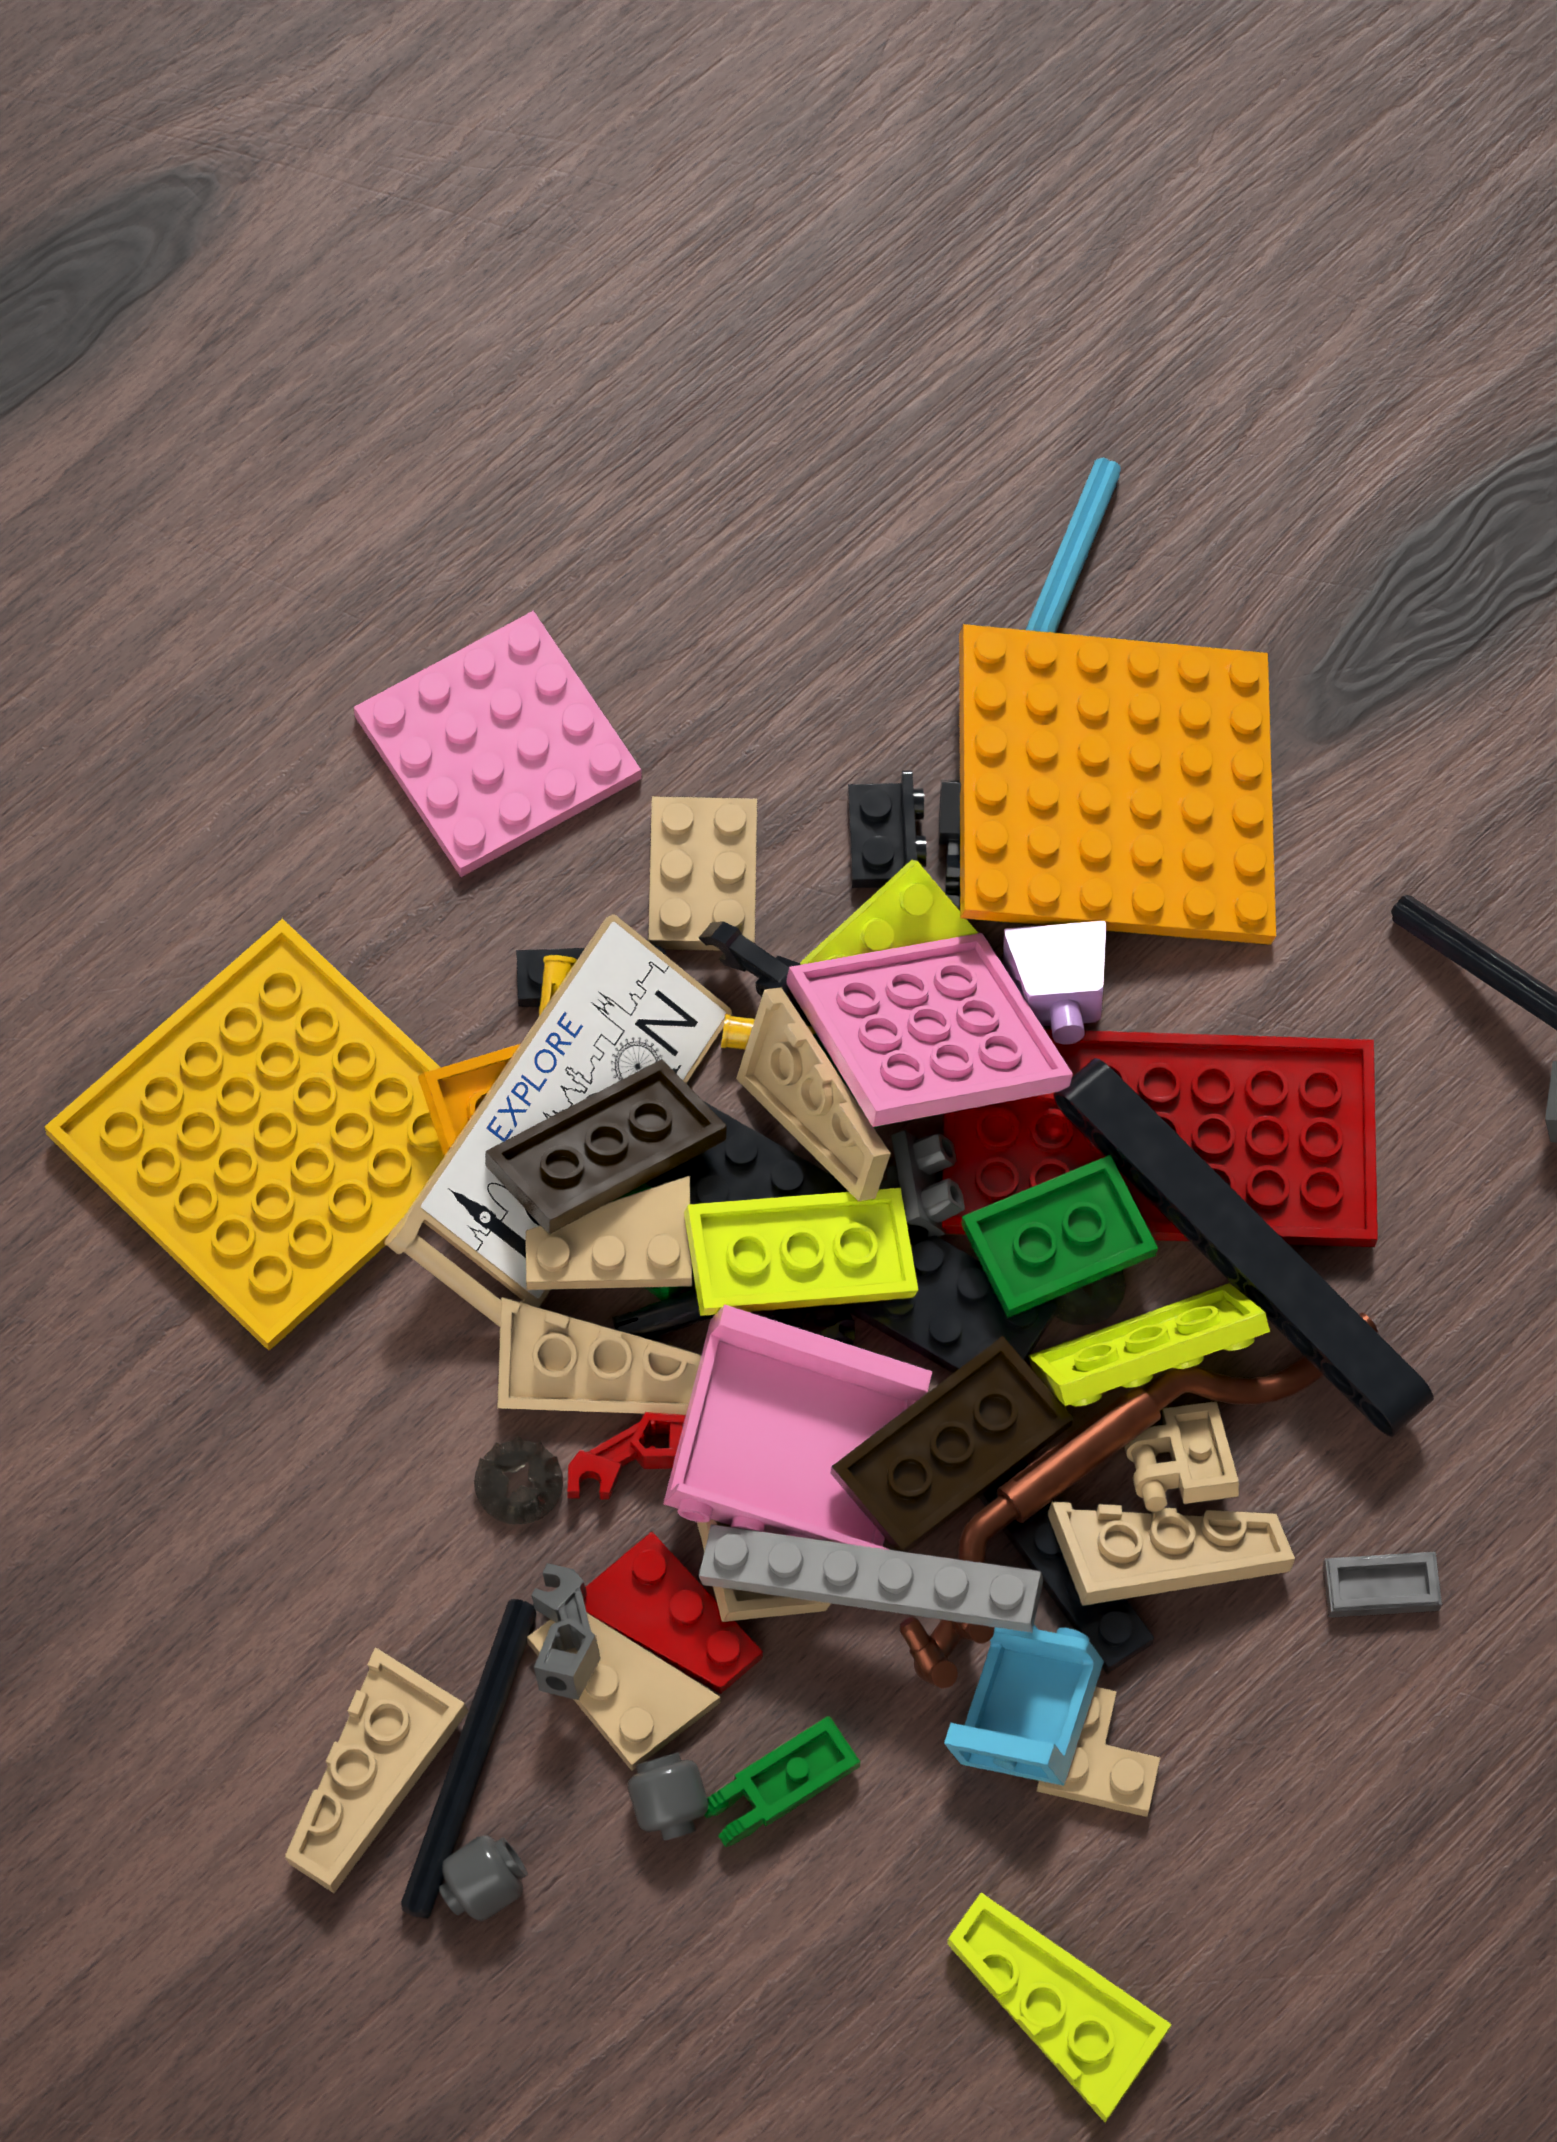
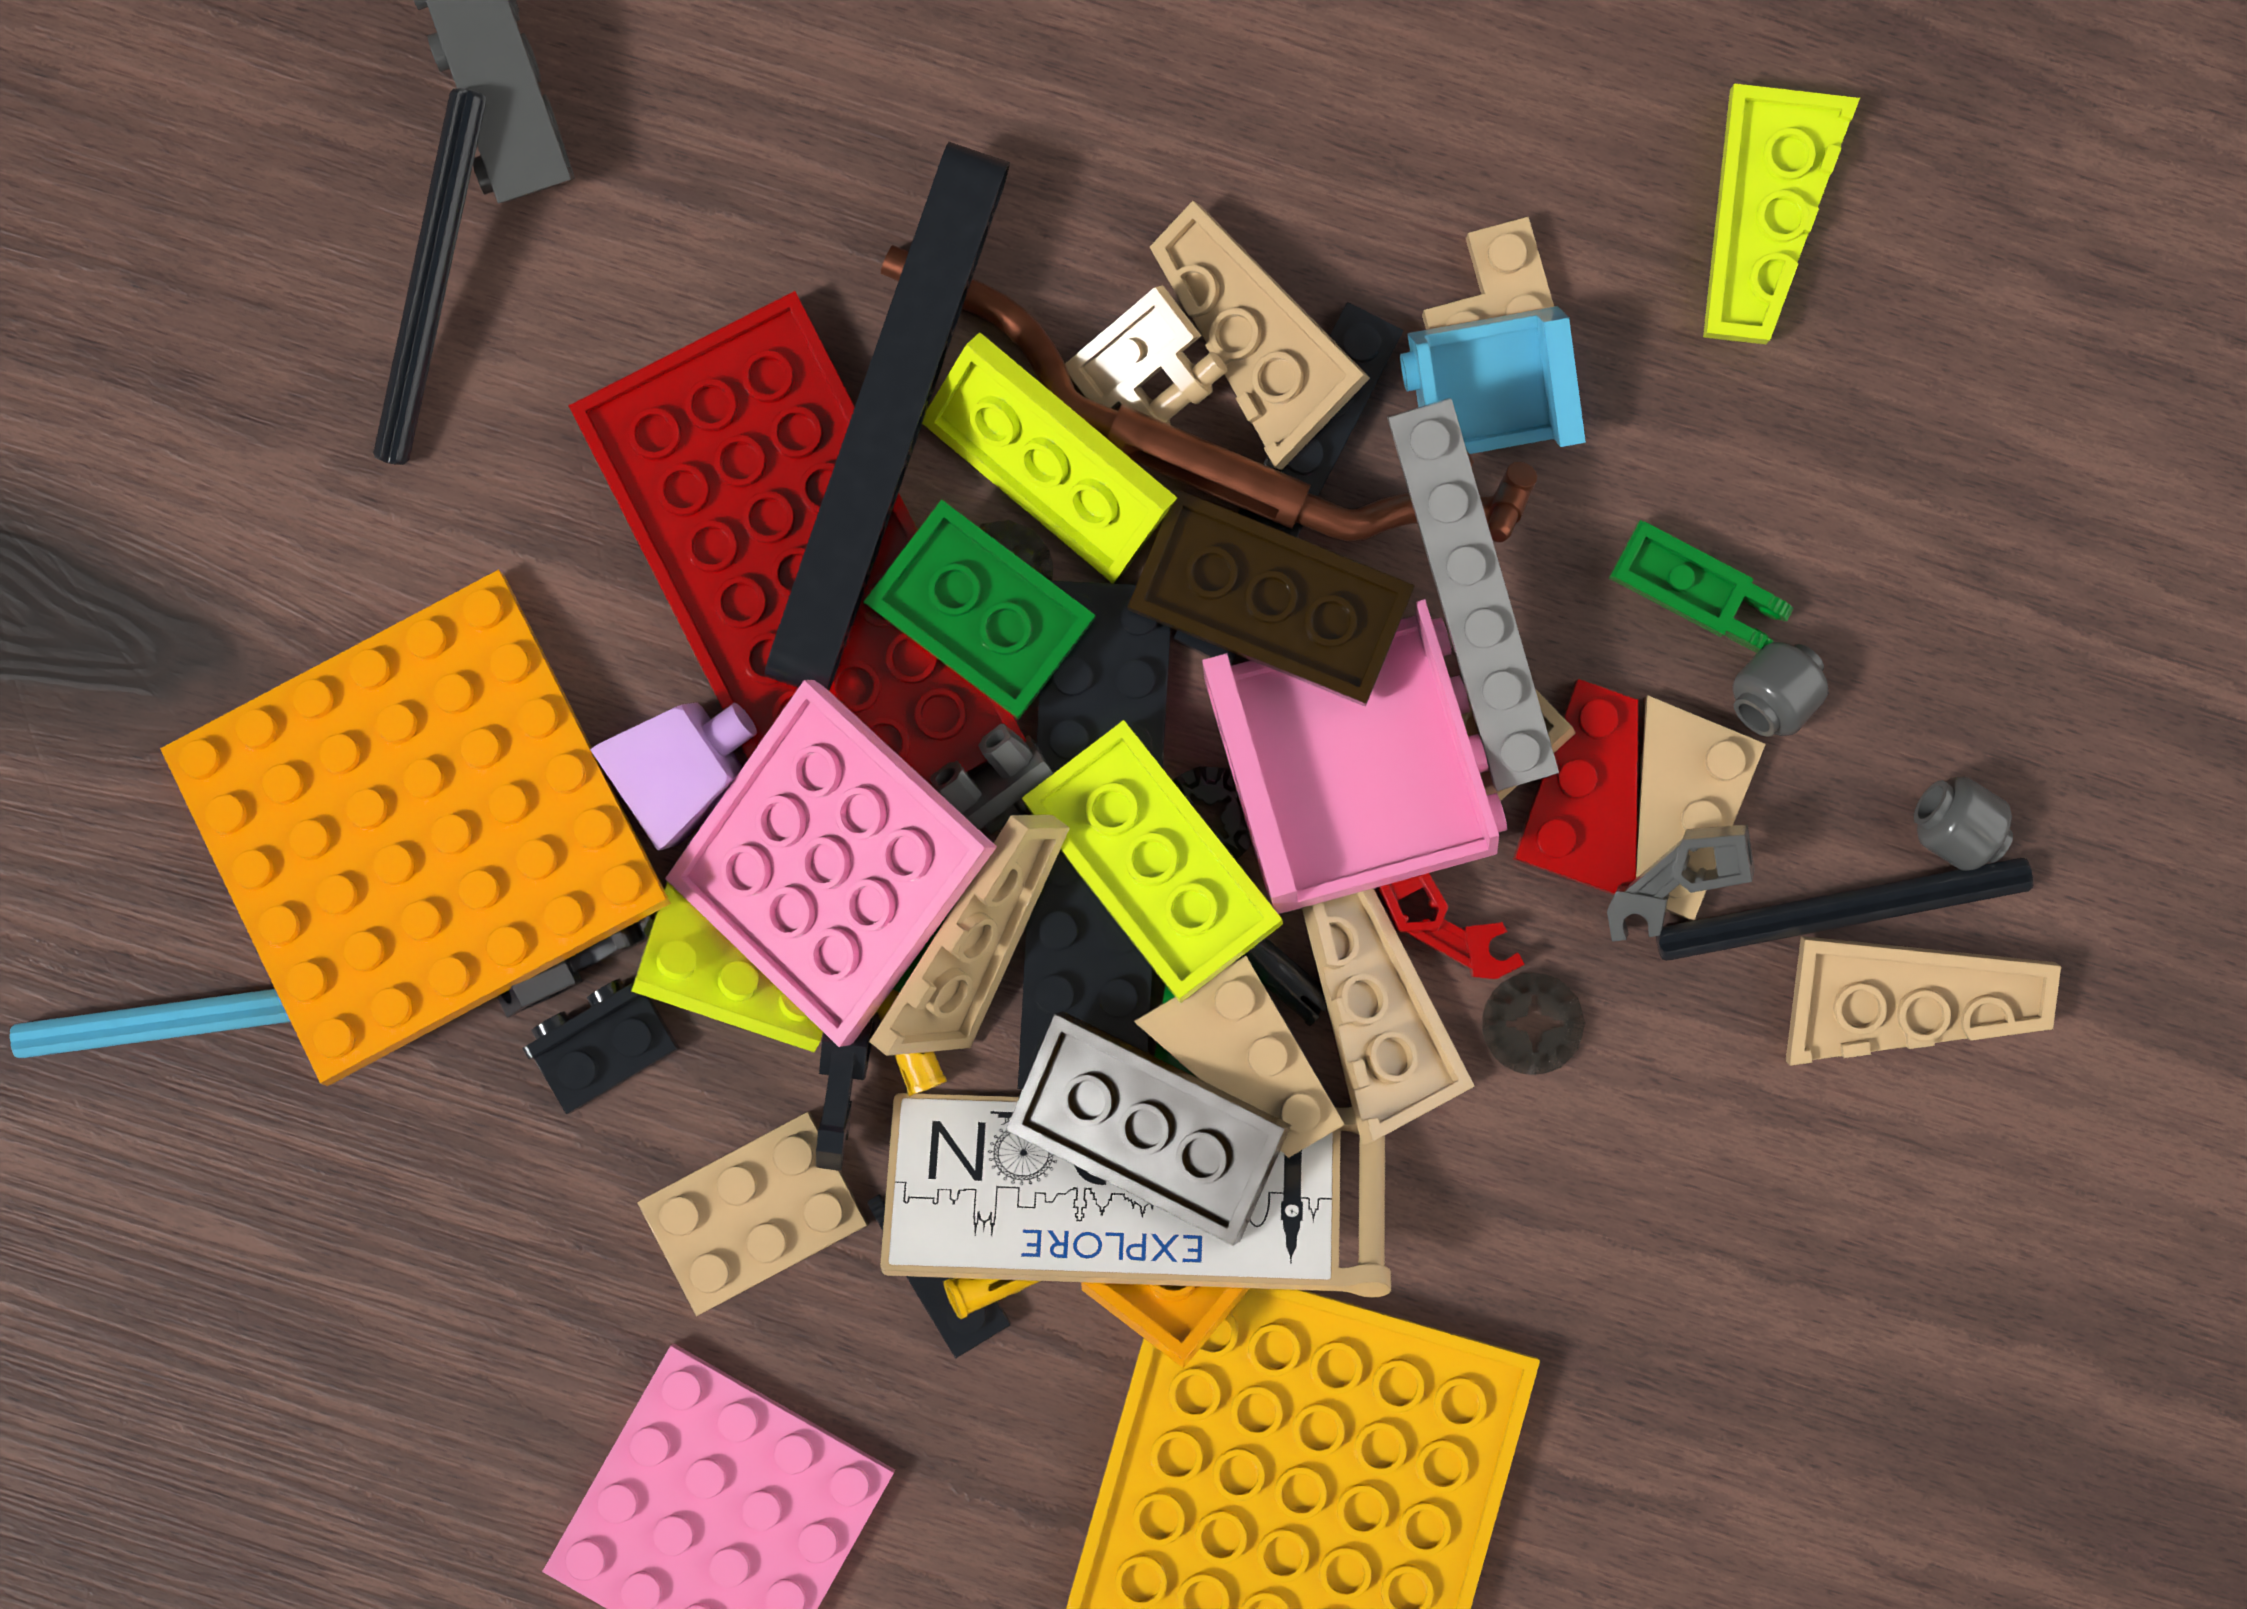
camera: 115 degrees left, 20 degrees up
flat silver tile [1323,1552,1442,1618] -> none

